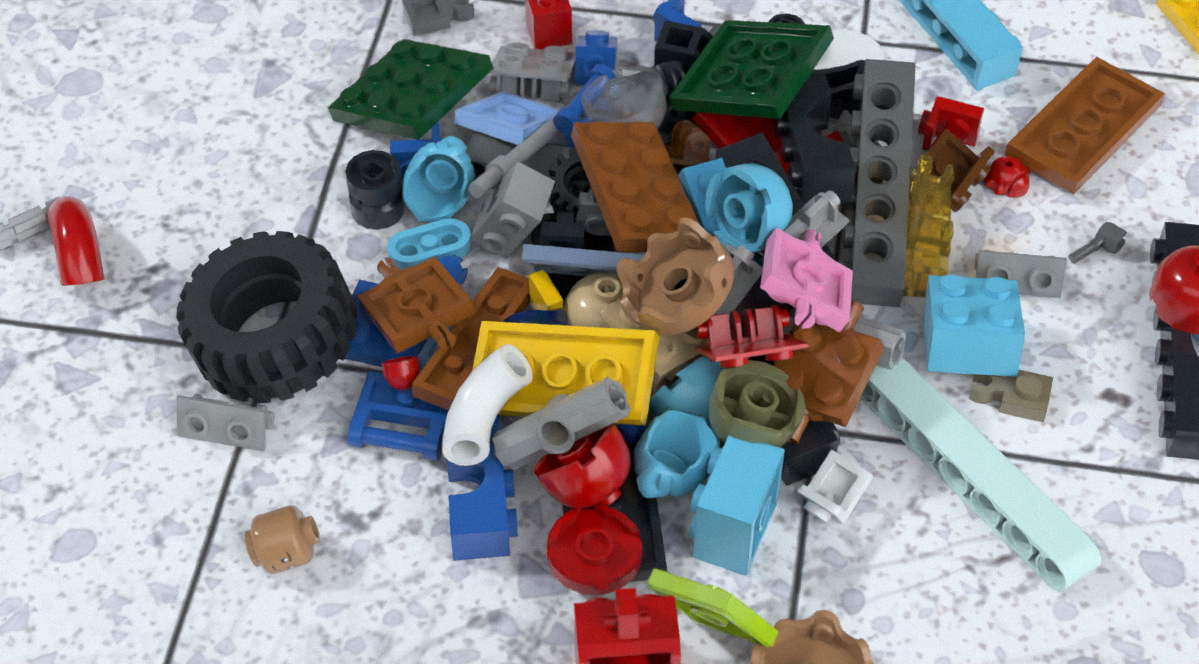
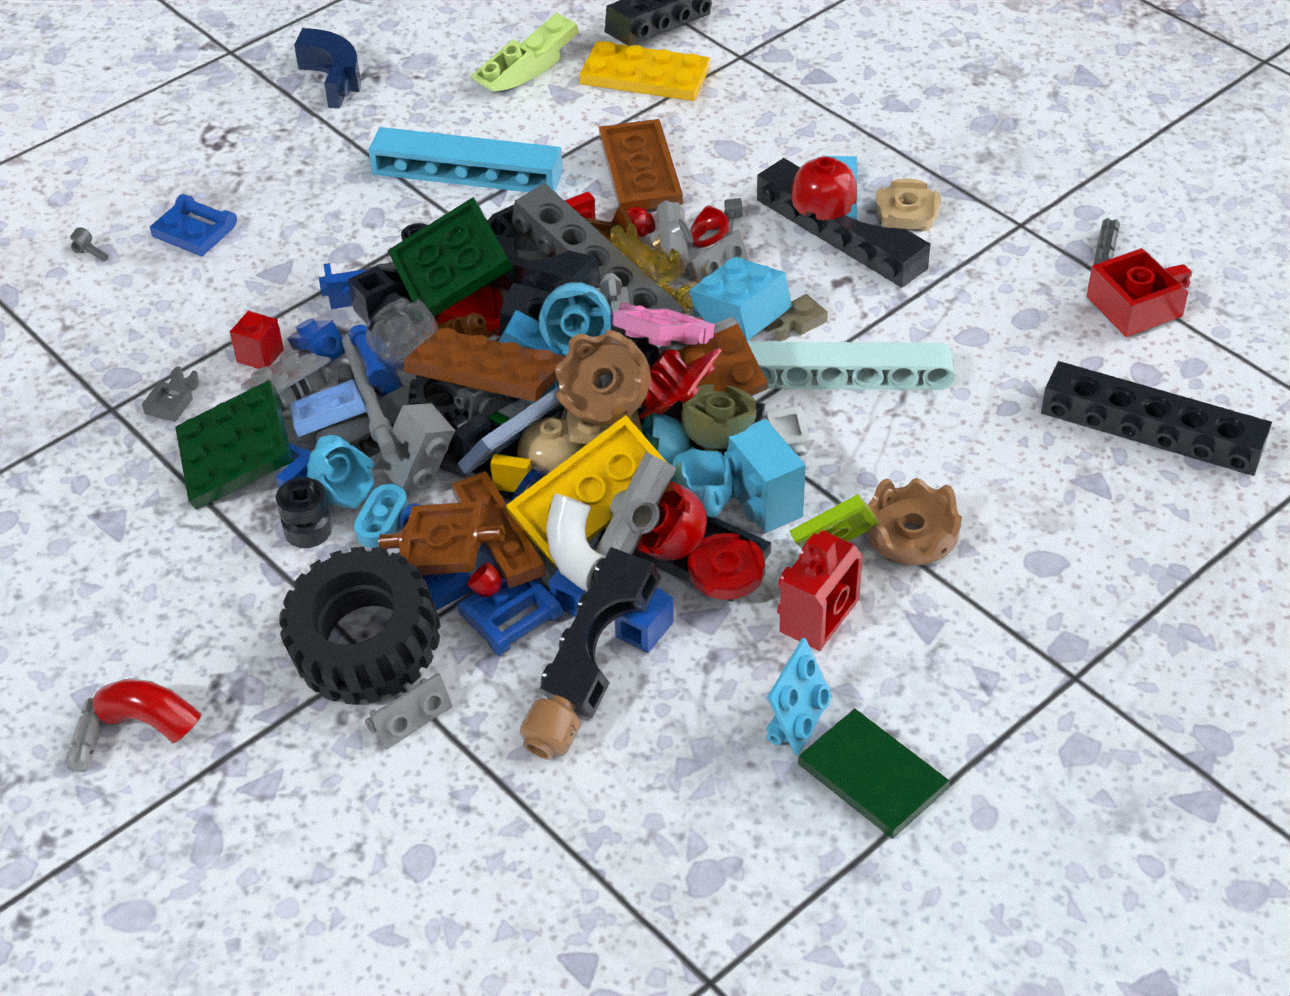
camera: 50 degrees left, 5 degrees down
none -> black arch [540,547,662,719]
none -> light grey piece [650,200,693,278]
none -> red piece [690,206,730,248]

